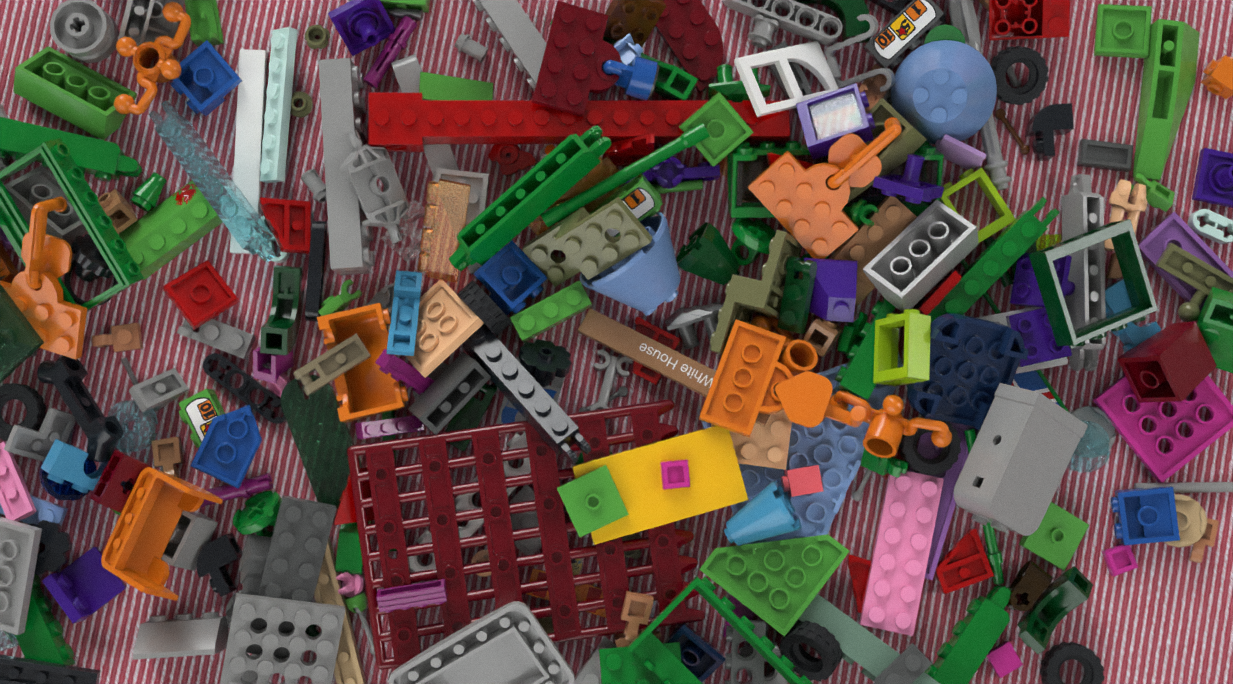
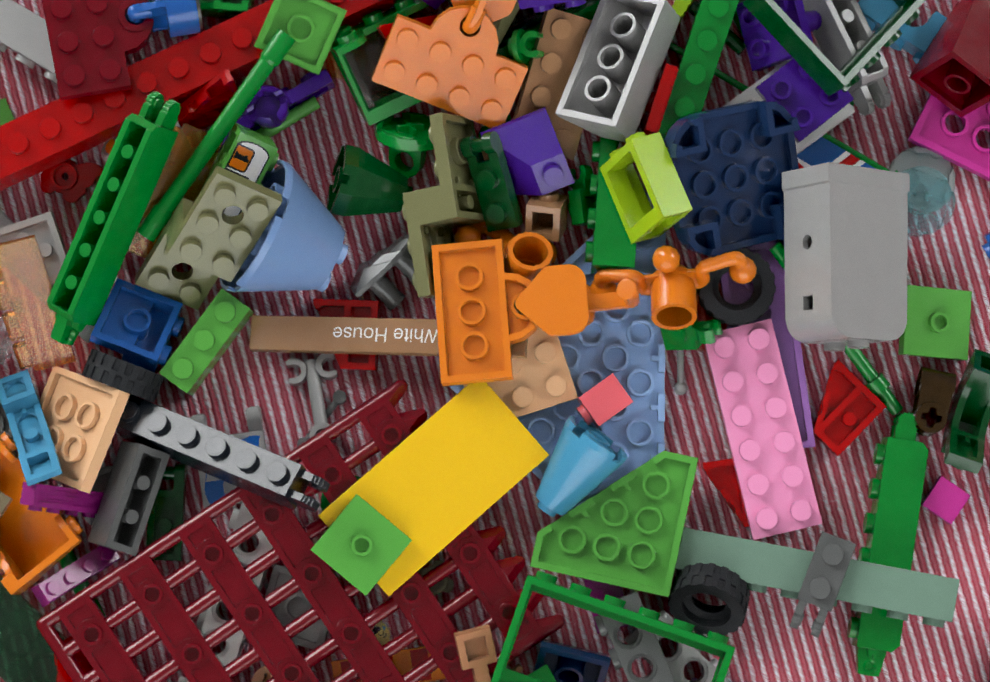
camera: 25 degrees left, 0 degrees up
black plant [518,340,571,387] -> none
dark pink tile [660,459,690,489] -> none

